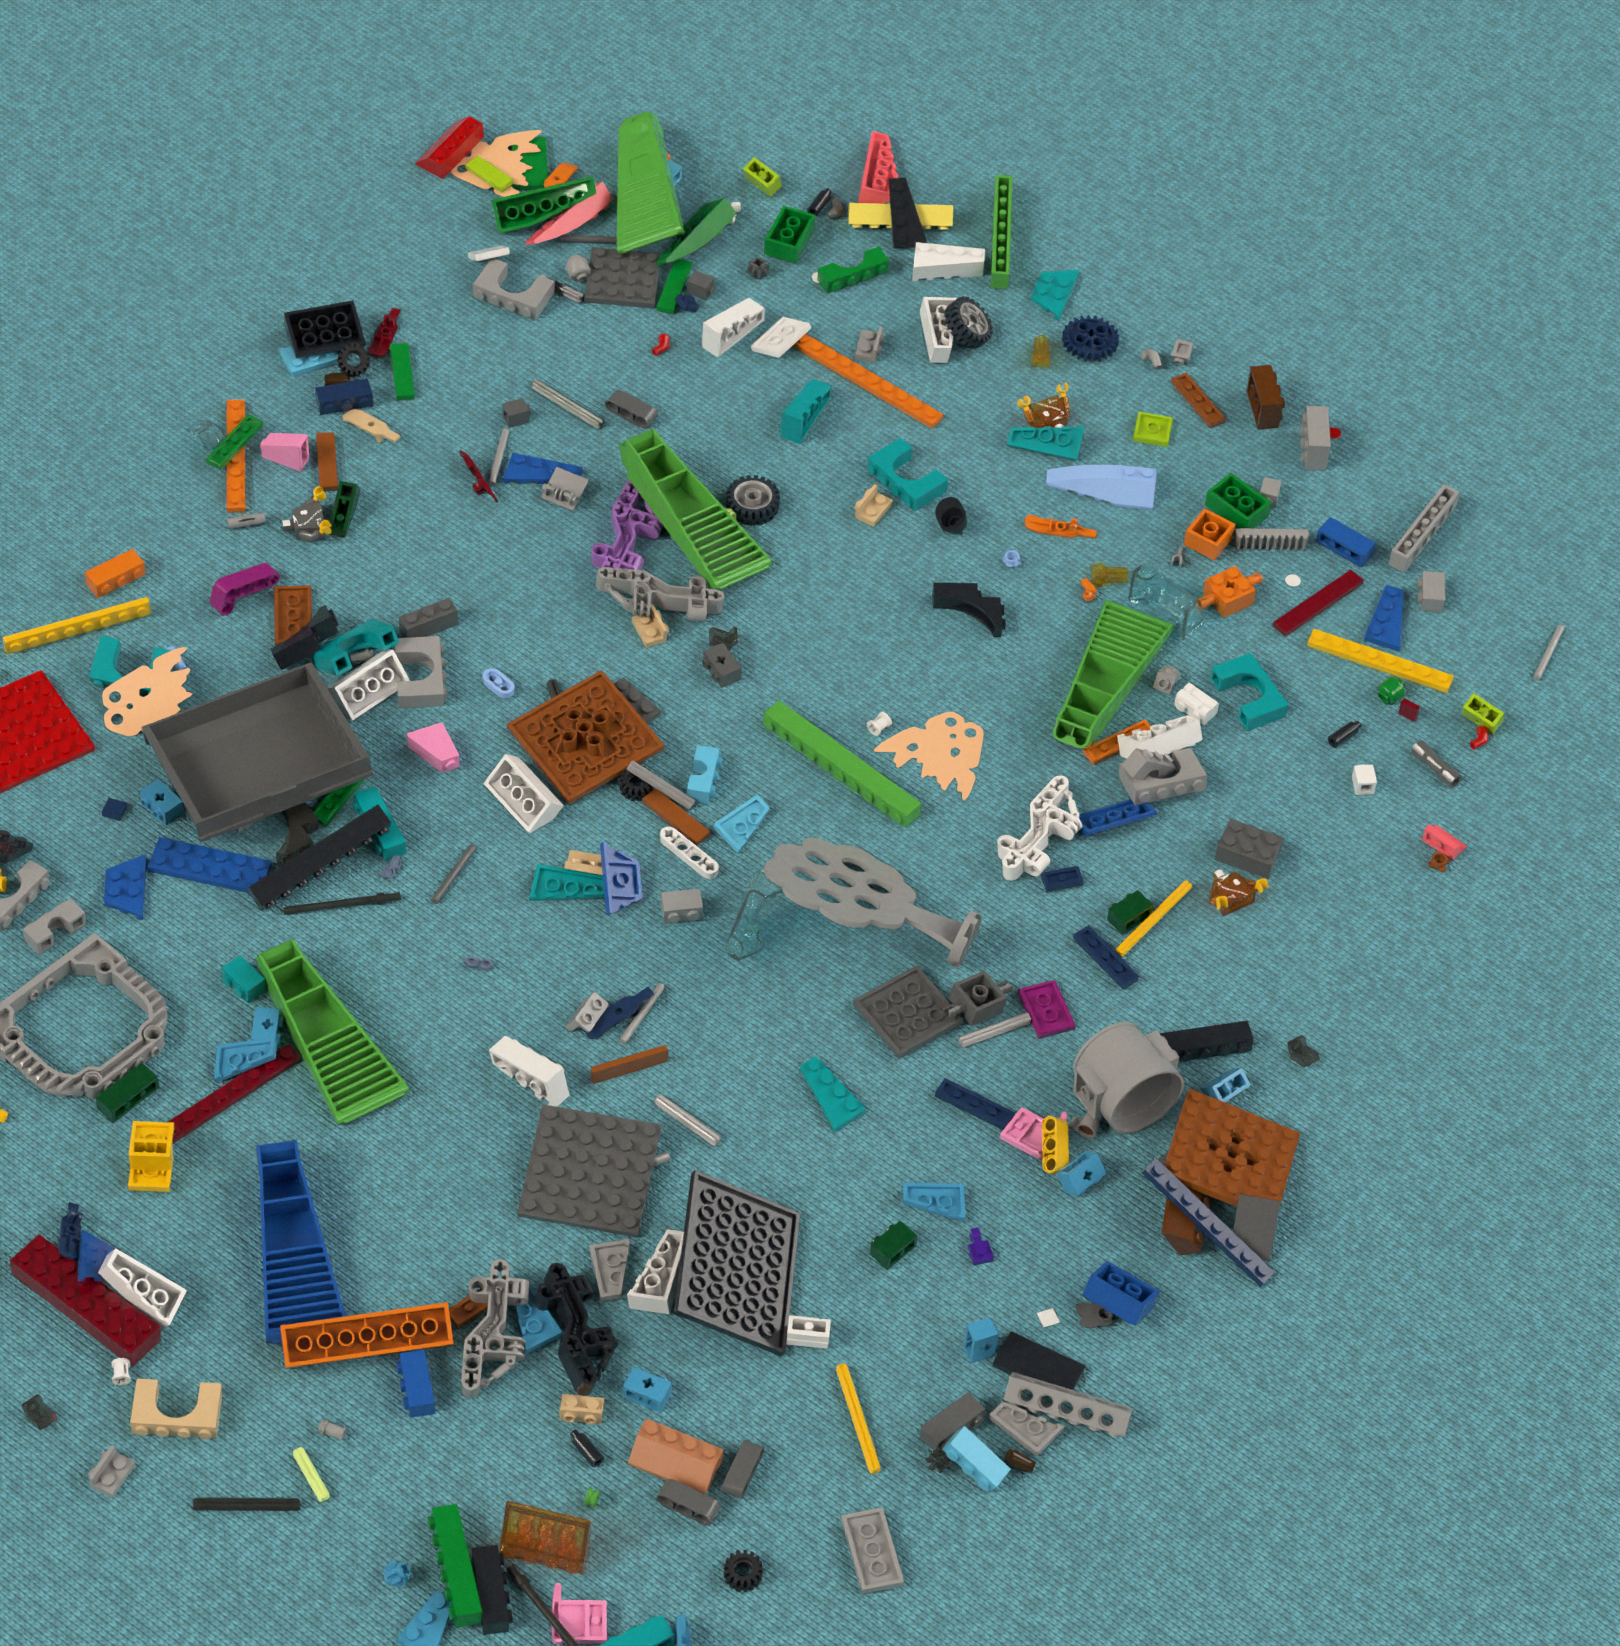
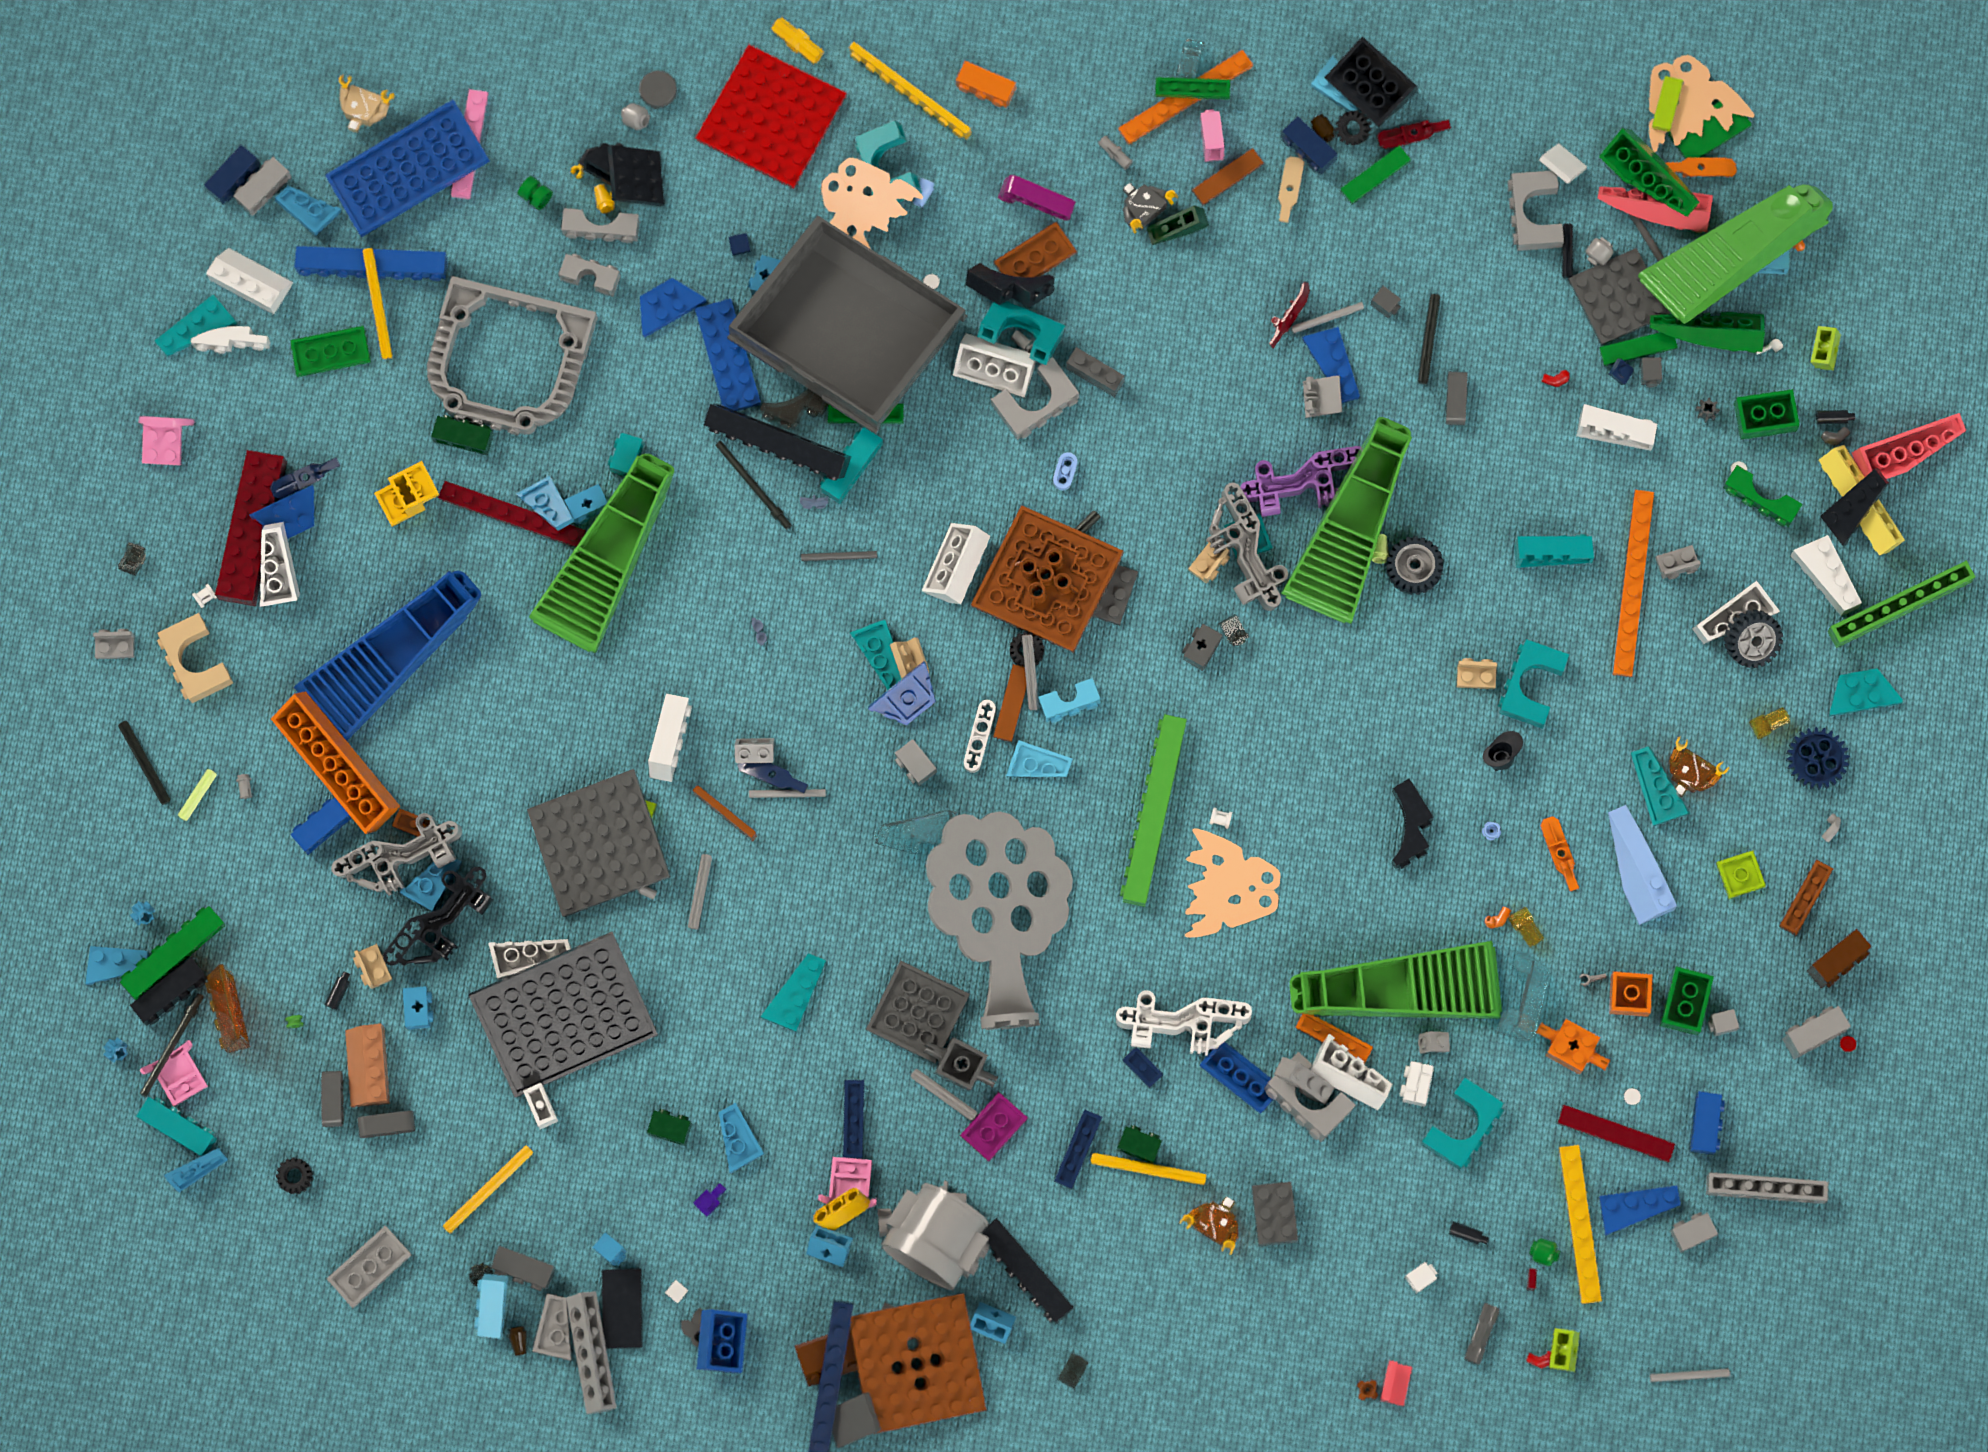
camera: 70 degrees right, 25 degrees up
bright pink slope [407,722,459,773] -> none
red slope [415,116,484,179] -> none
light grey wing [589,1239,630,1301] -> none
white tile [751,317,811,358] -> none
light grey bracket [1171,339,1194,365] -> none
light grey gear [1234,528,1309,551] -> none

